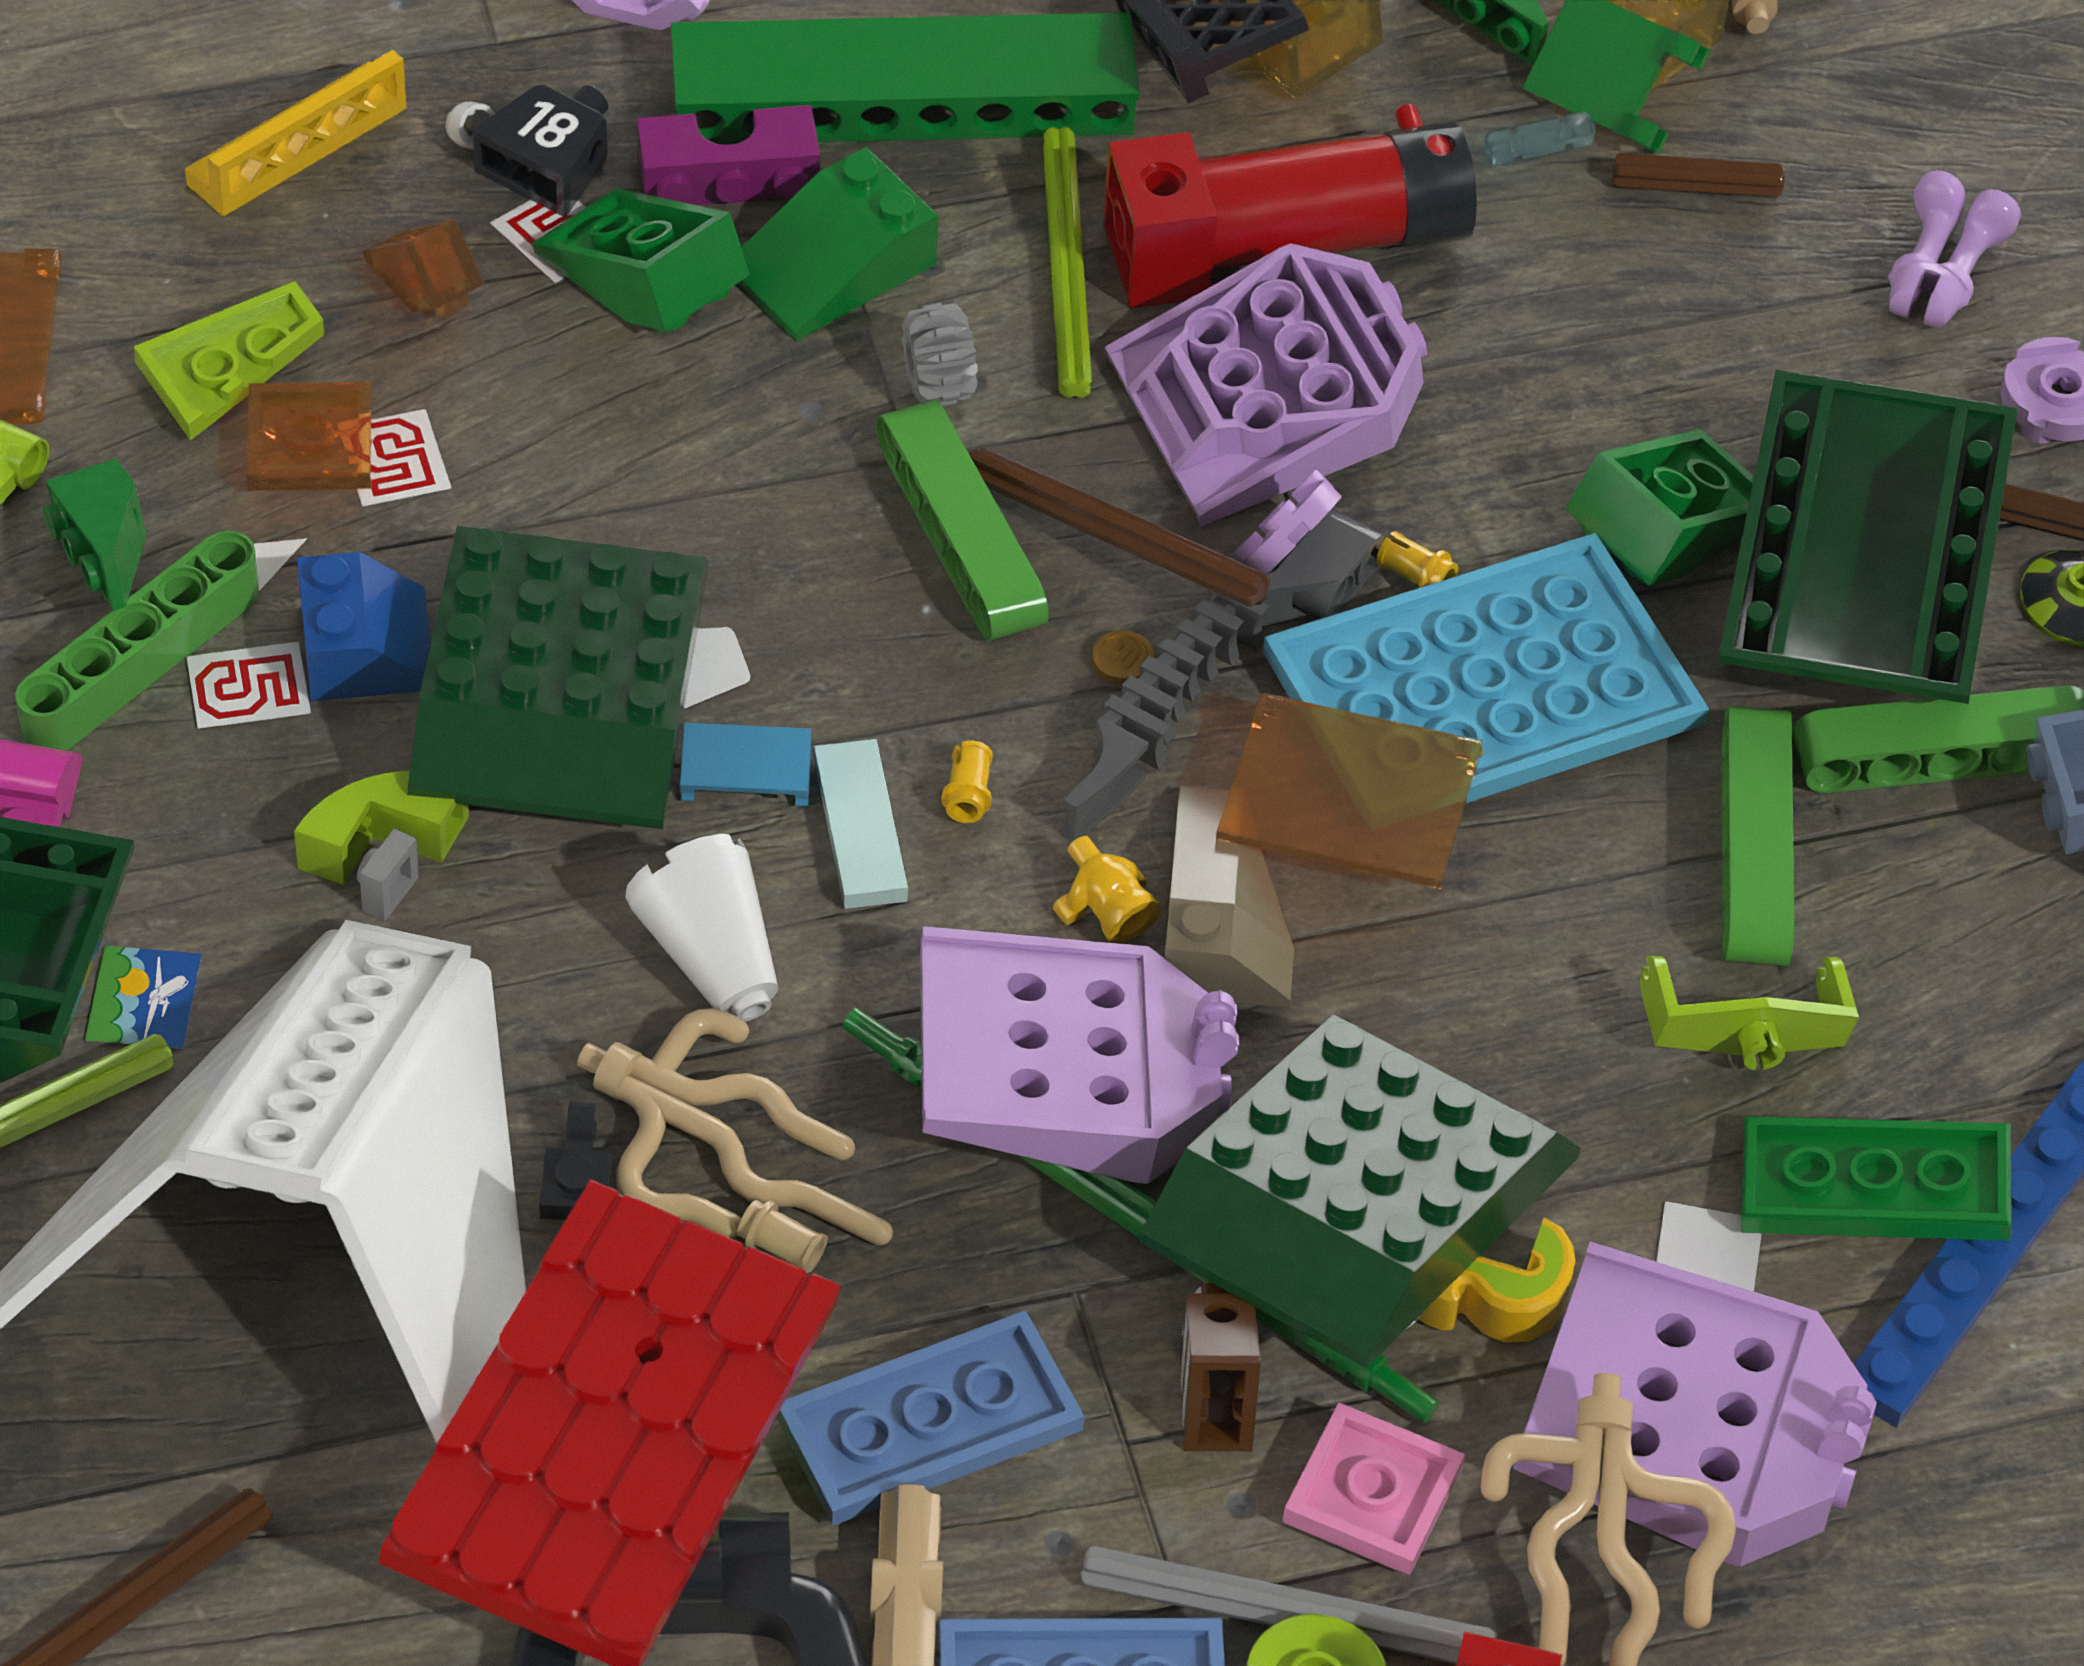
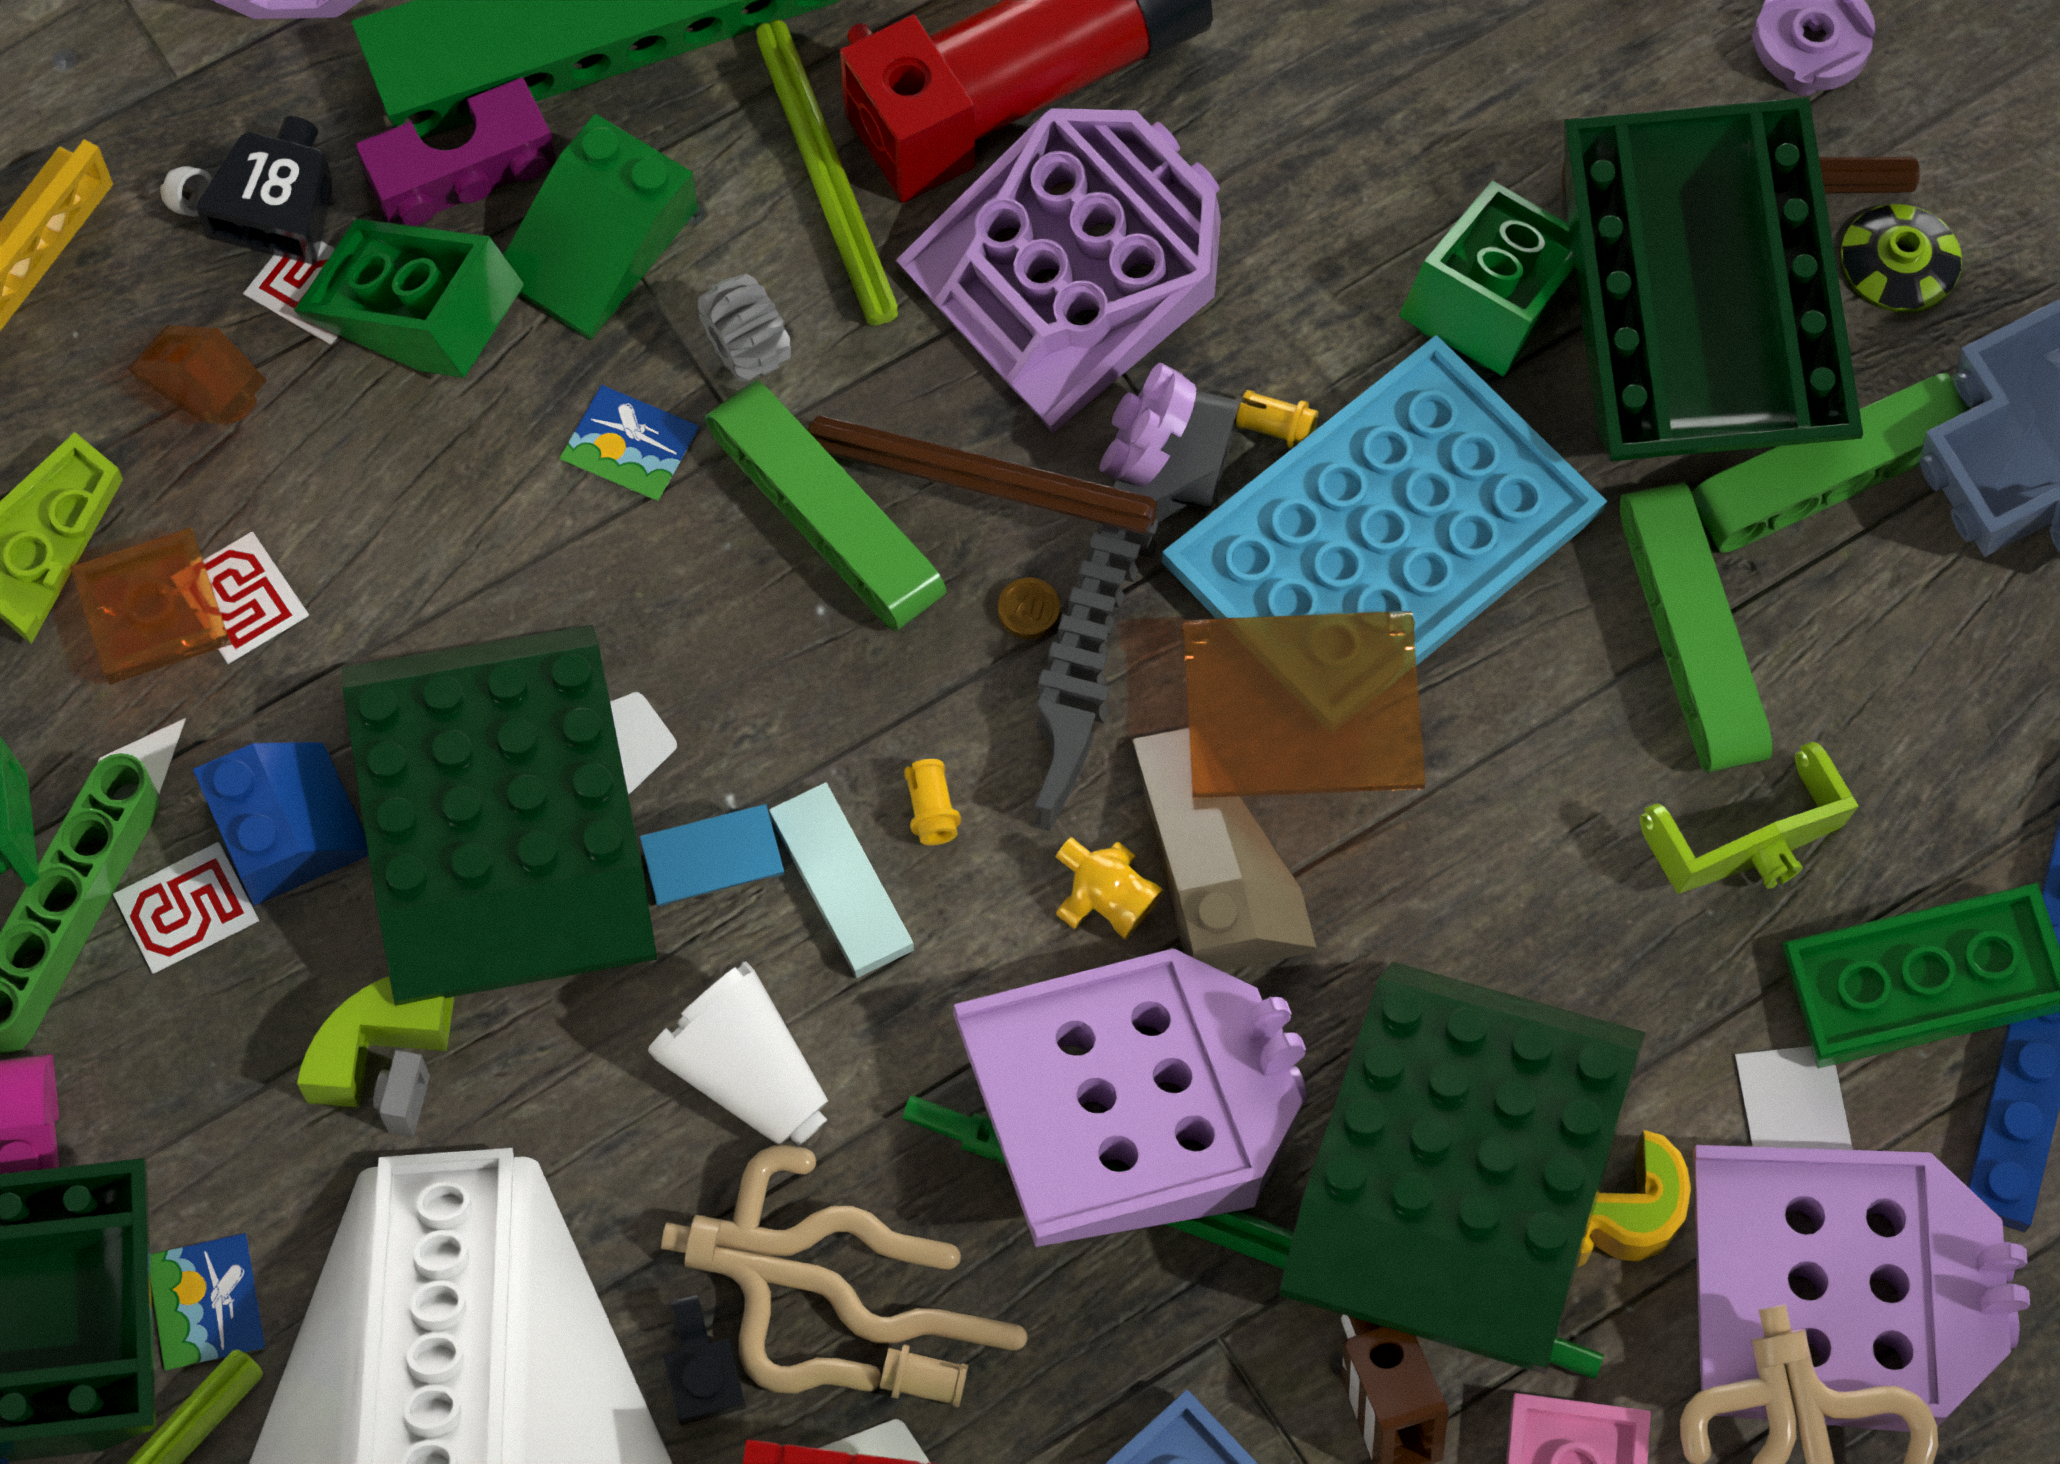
camera: 15 degrees left, 15 degrees up
none -> sticker [559,385,700,501]

